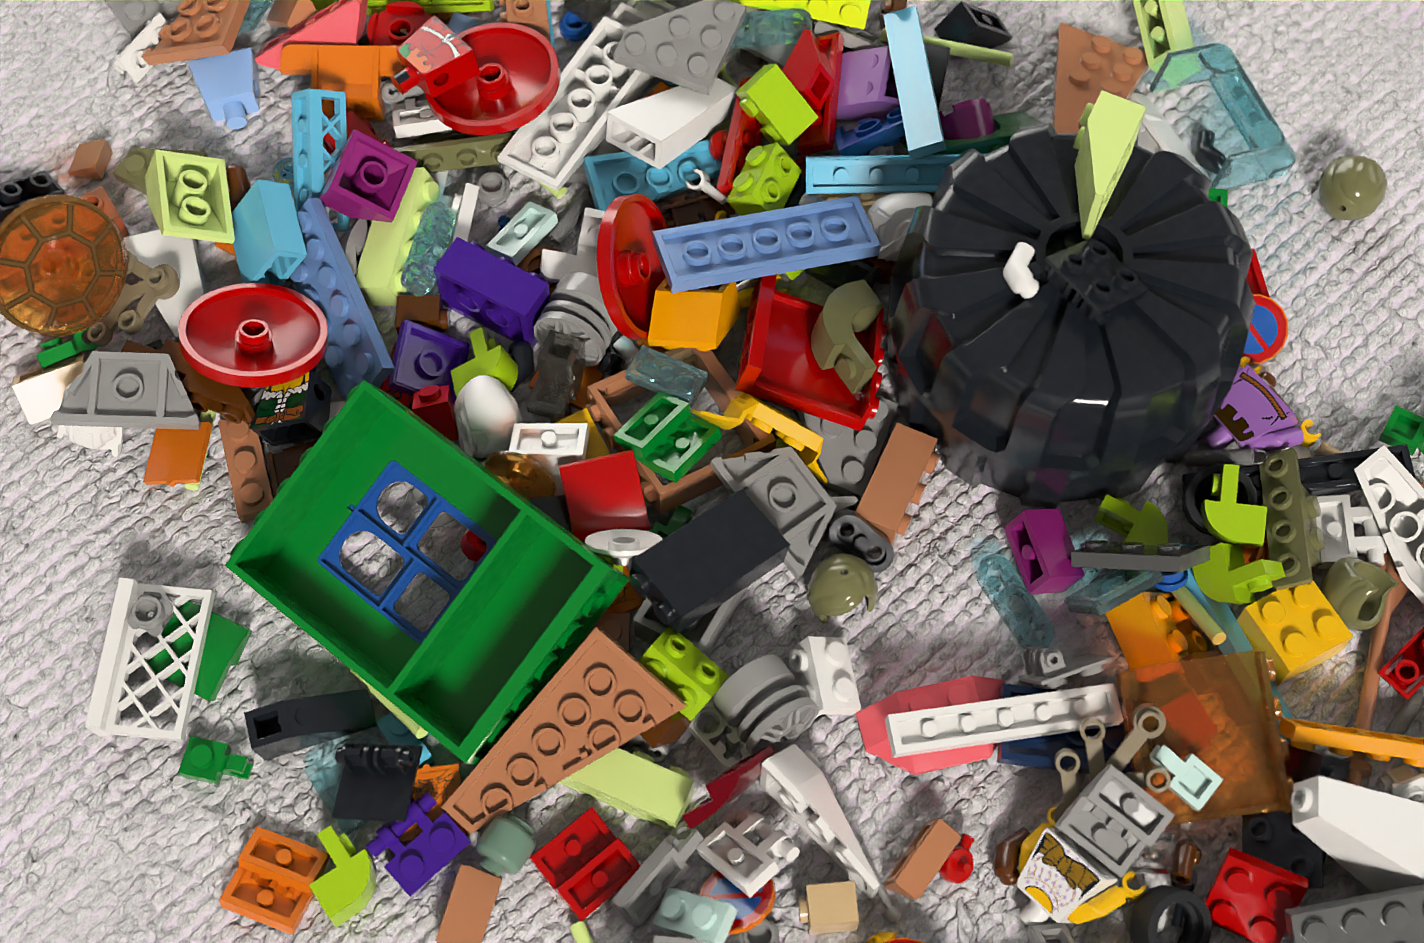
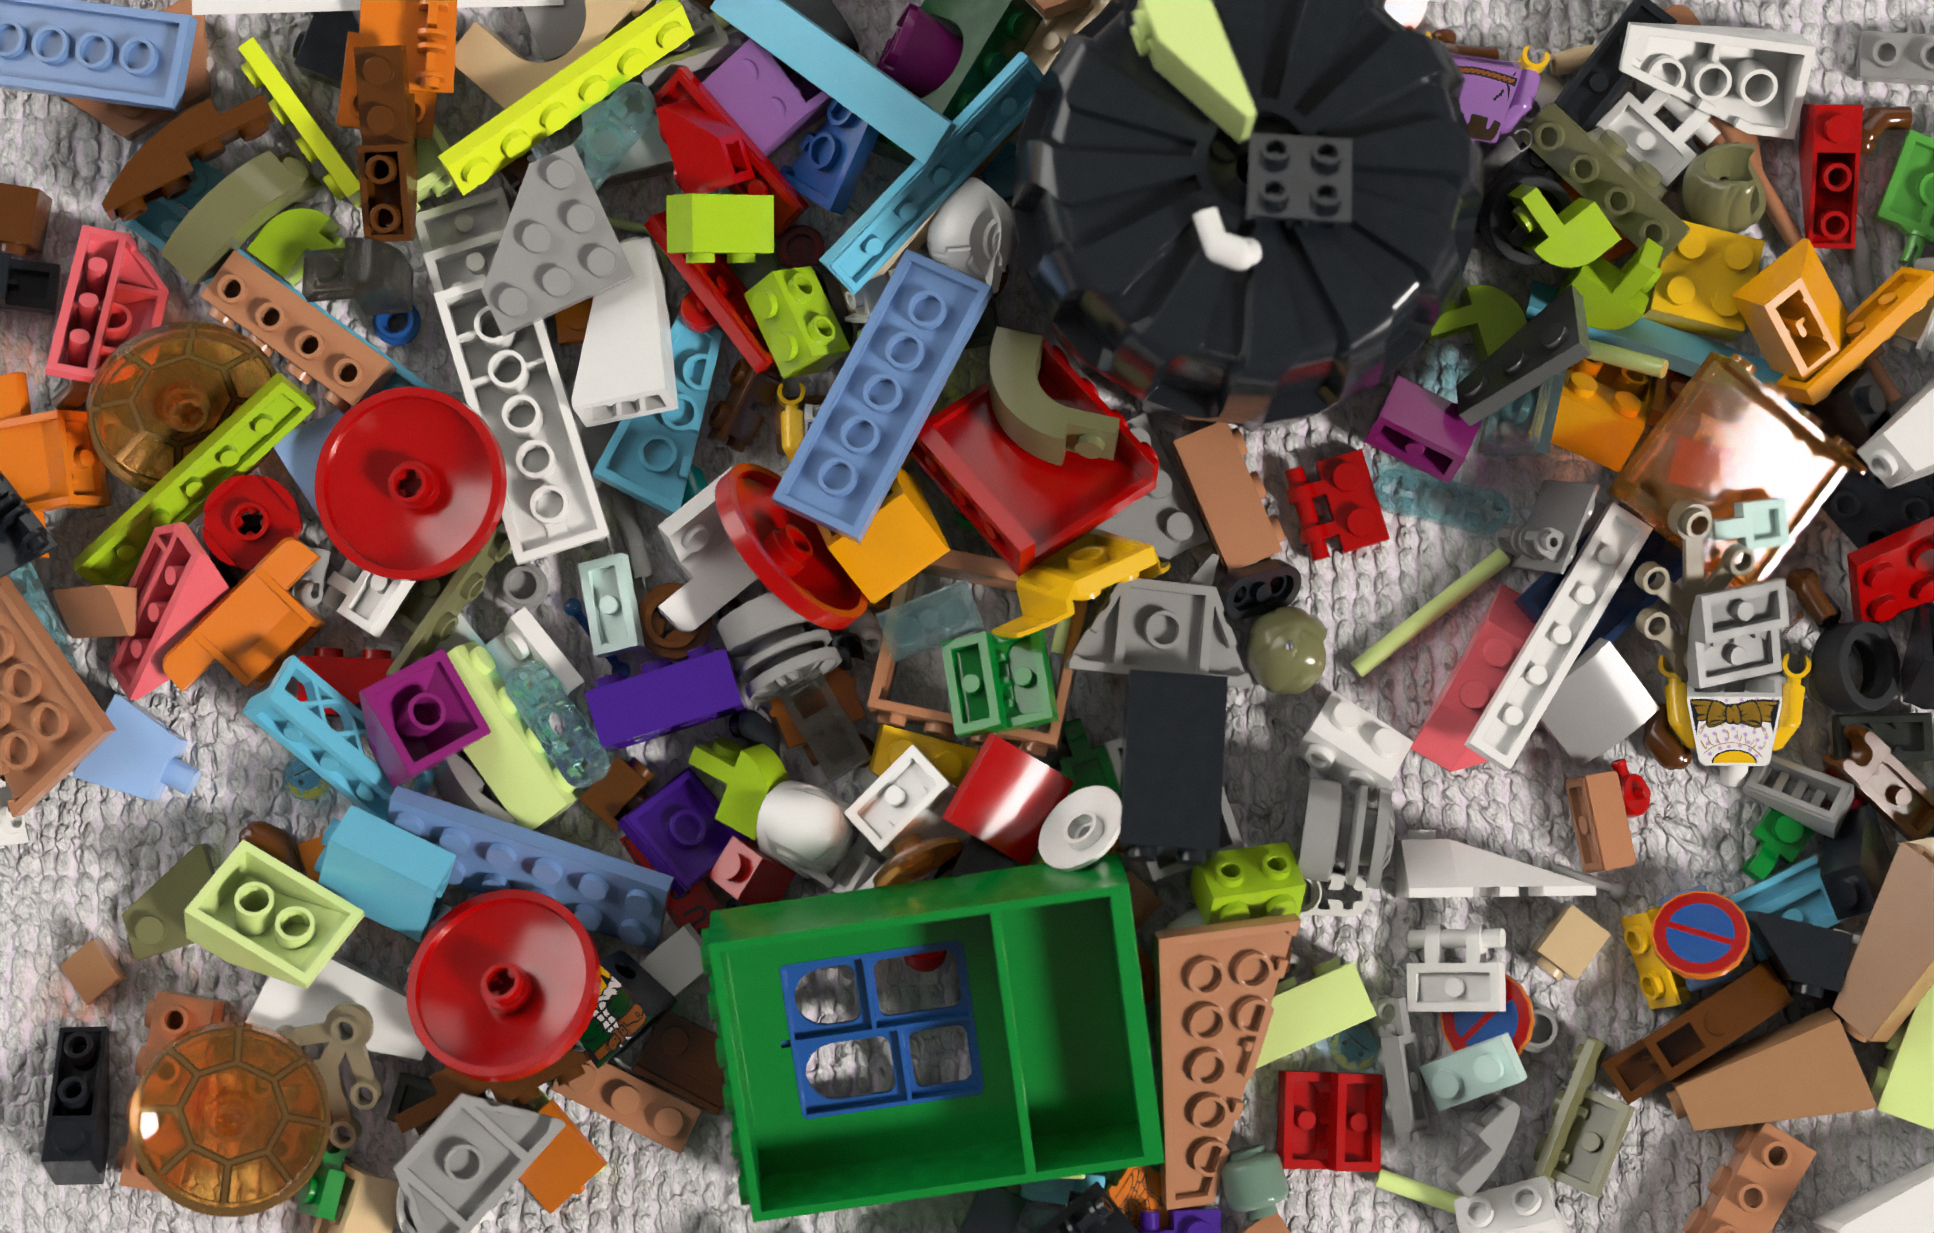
camera: 50 degrees left, 20 degrees up
red torso [391,16,480,97] -> none
dark red slope [682,745,774,829] -> none
white hand [686,169,727,205] -> none
none -> red plate [1285,449,1390,562]
none -> clear light blue tile [1328,1025,1379,1073]
none -> yellowish green bar [1350,548,1510,678]
none -> light grey slope [1539,637,1660,767]
none -> light orange slope [1731,238,1848,382]

